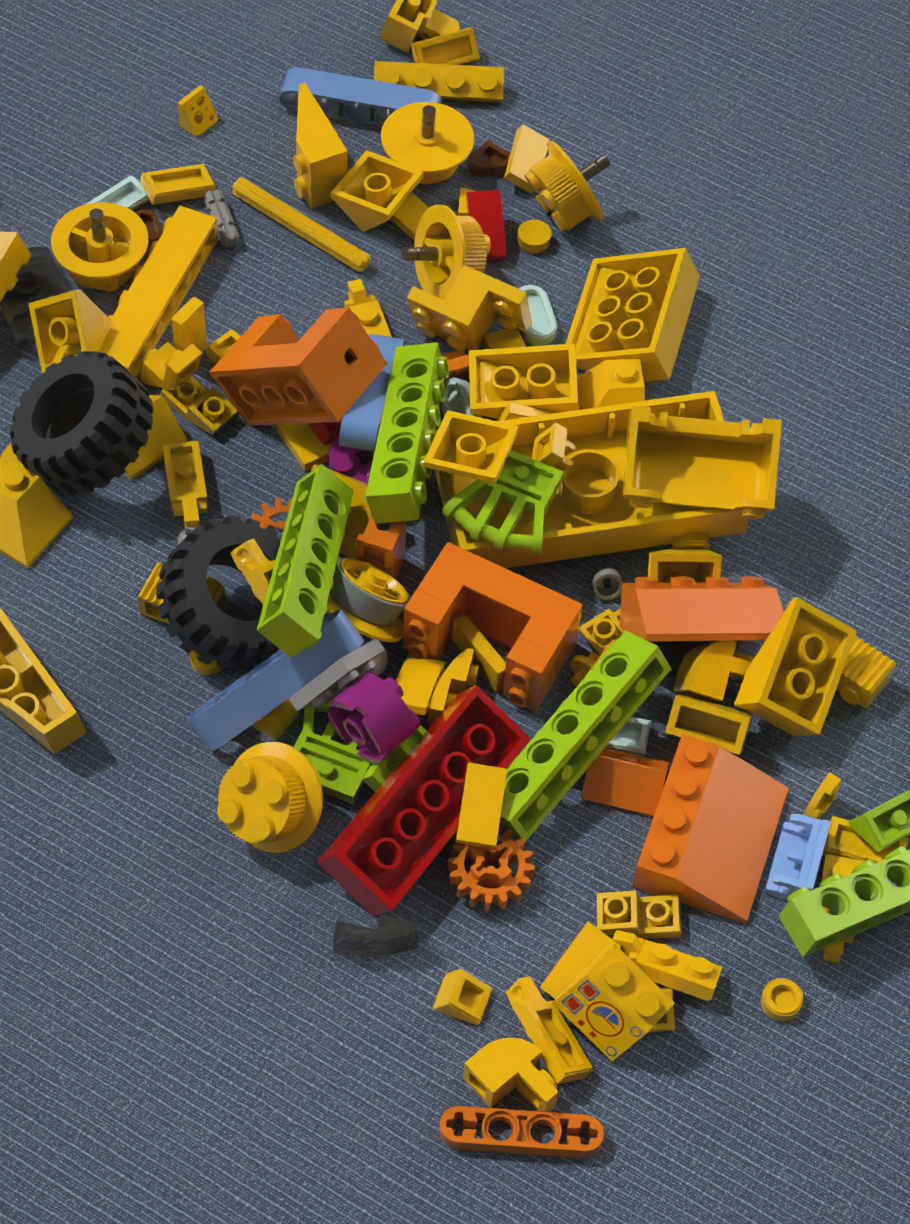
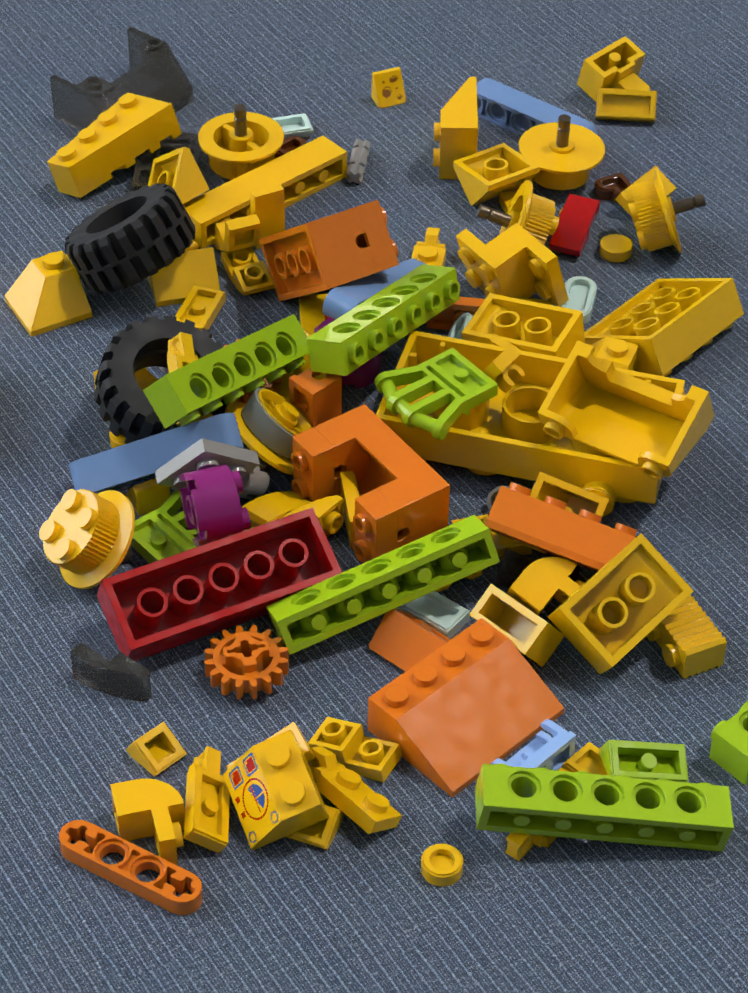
camera: 30 degrees right, 15 degrees down
yellow tile [140,164,216,205] -> none
yellow axle [232,177,370,272] -> none
yellow plate [374,61,504,103] -> none
yellow slope [423,410,518,484] -> none
yellow tile [455,763,507,849] -> none
yellow tile [803,772,841,820] -> none

